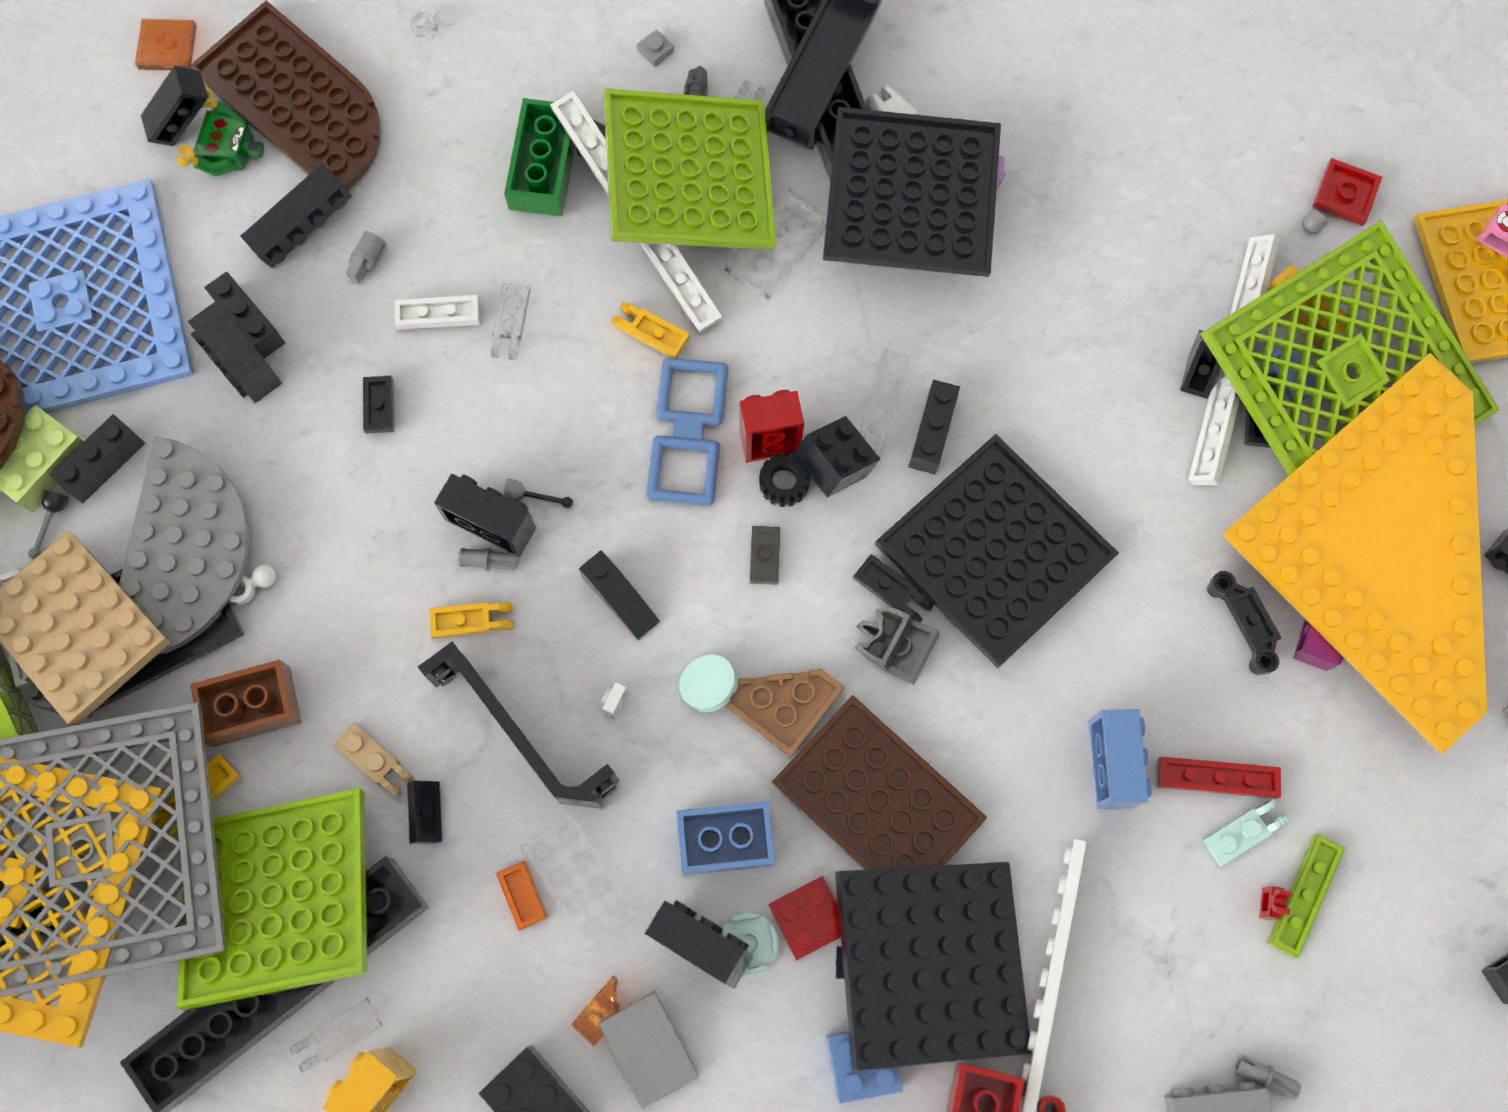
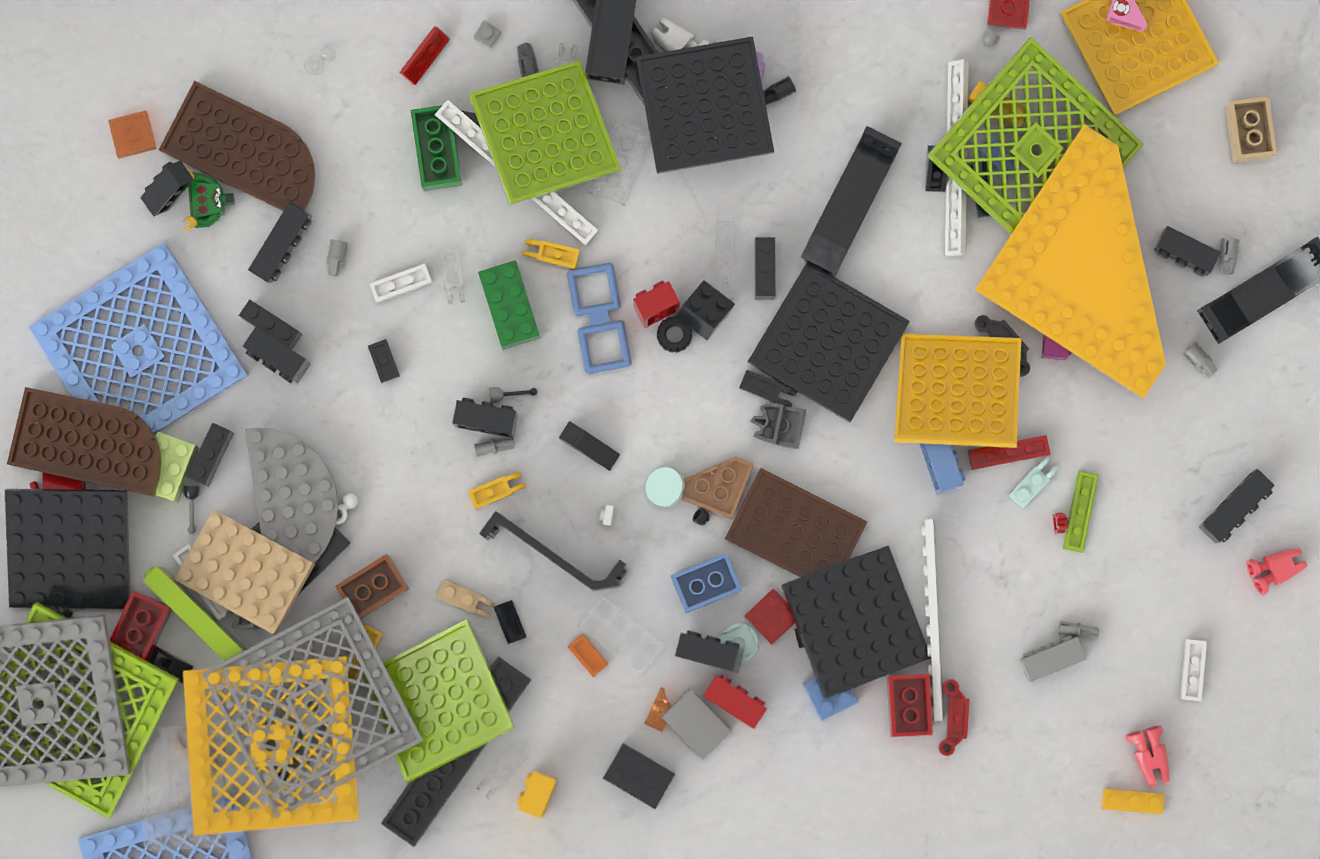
camera: 15 degrees left, 10 degrees up
clear smoke plate [750,526,781,585] -> none
none -> red plate [399,26,450,85]
none -> green brick [478,260,540,350]
none -> black hinge [692,508,710,526]
none -> red brick [702,674,767,729]
none -> black hinge [763,76,797,105]
none -> black panel [801,126,902,275]
none -> yellow plate [894,333,1021,448]

